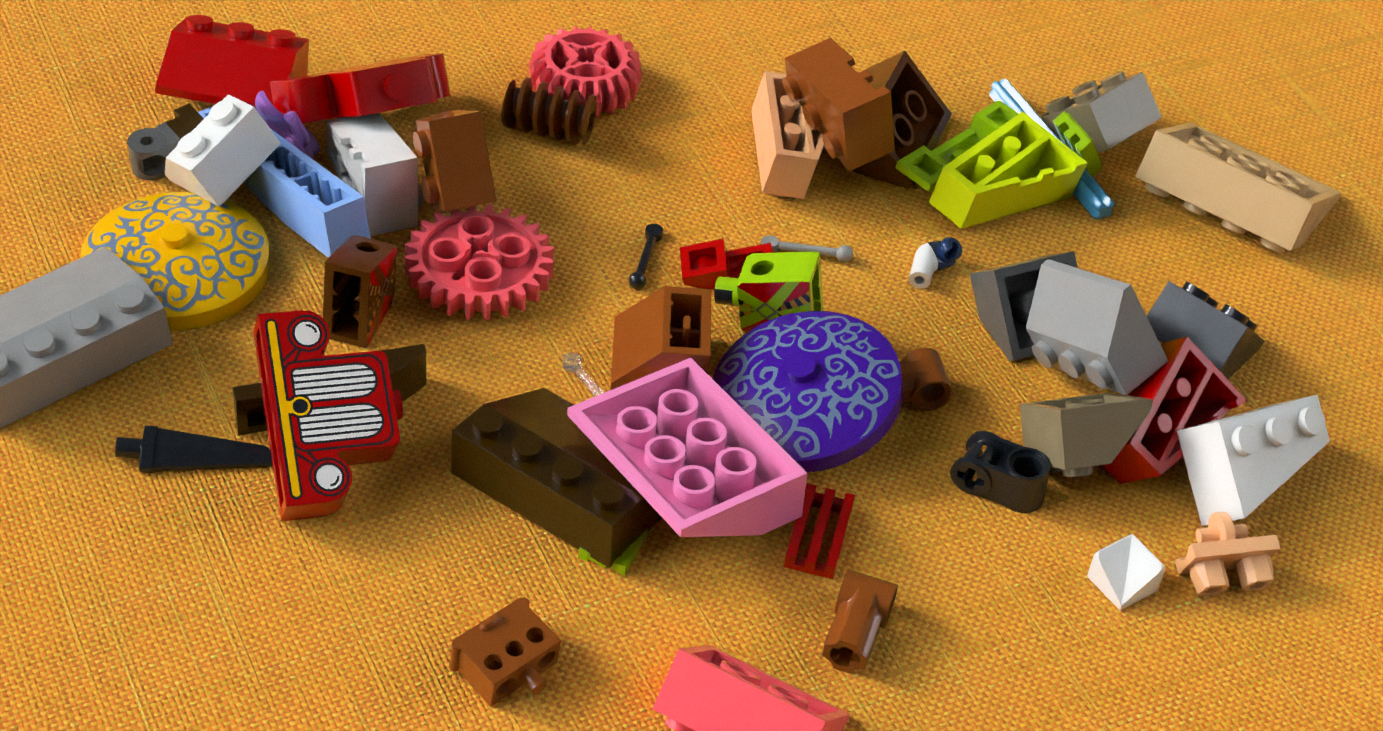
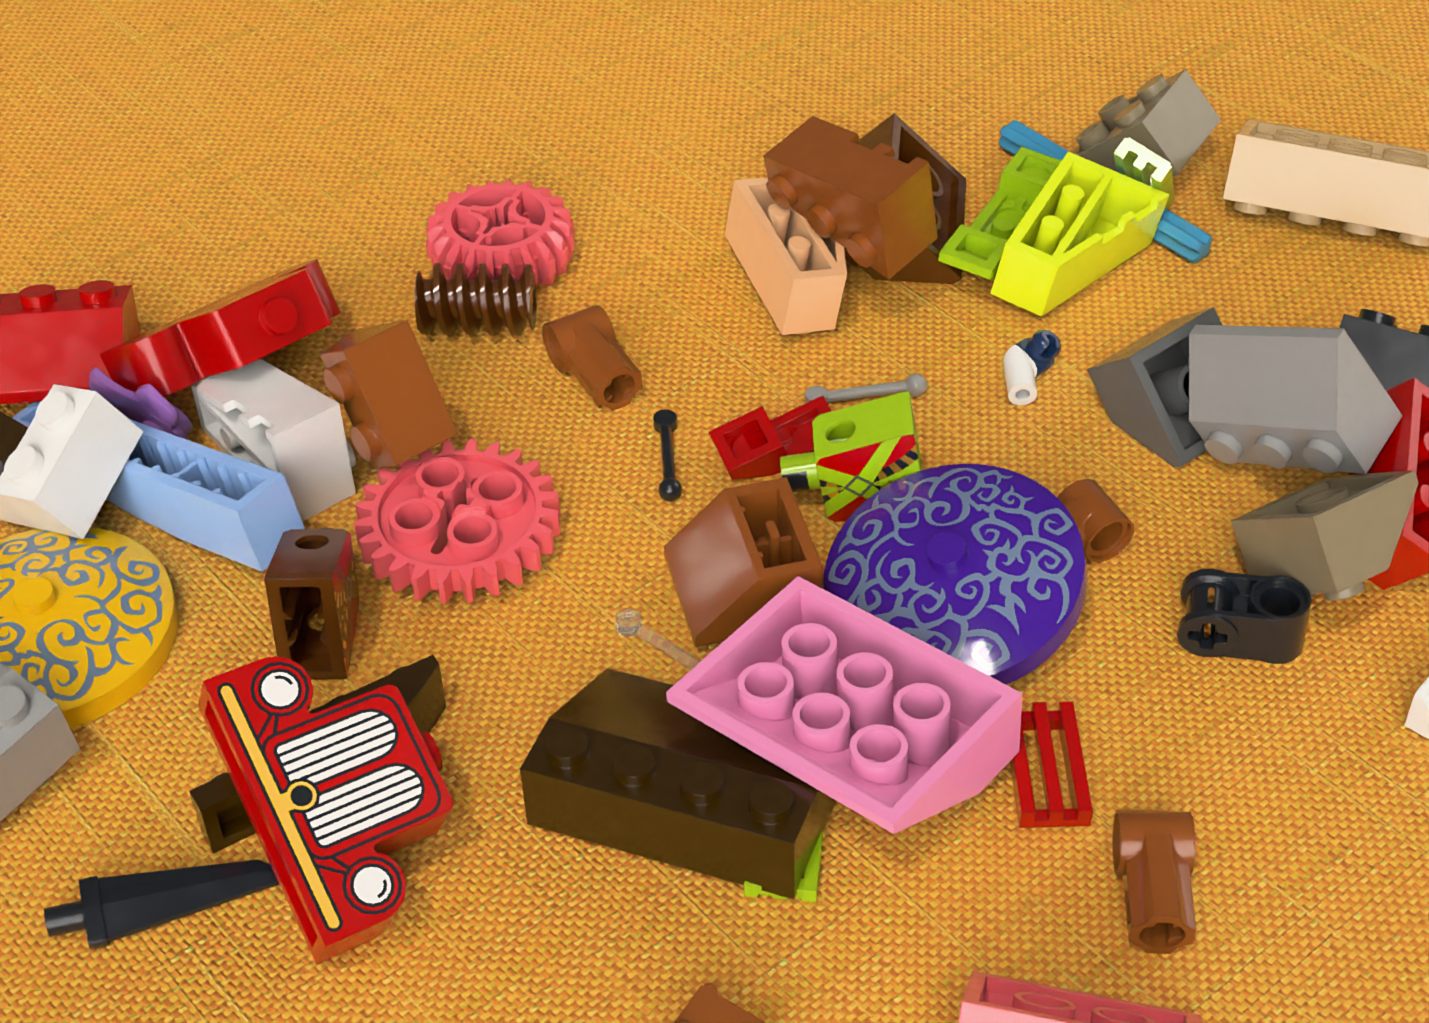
camera: 10 degrees left, 0 degrees up
none -> dark orange piece [542,305,642,411]

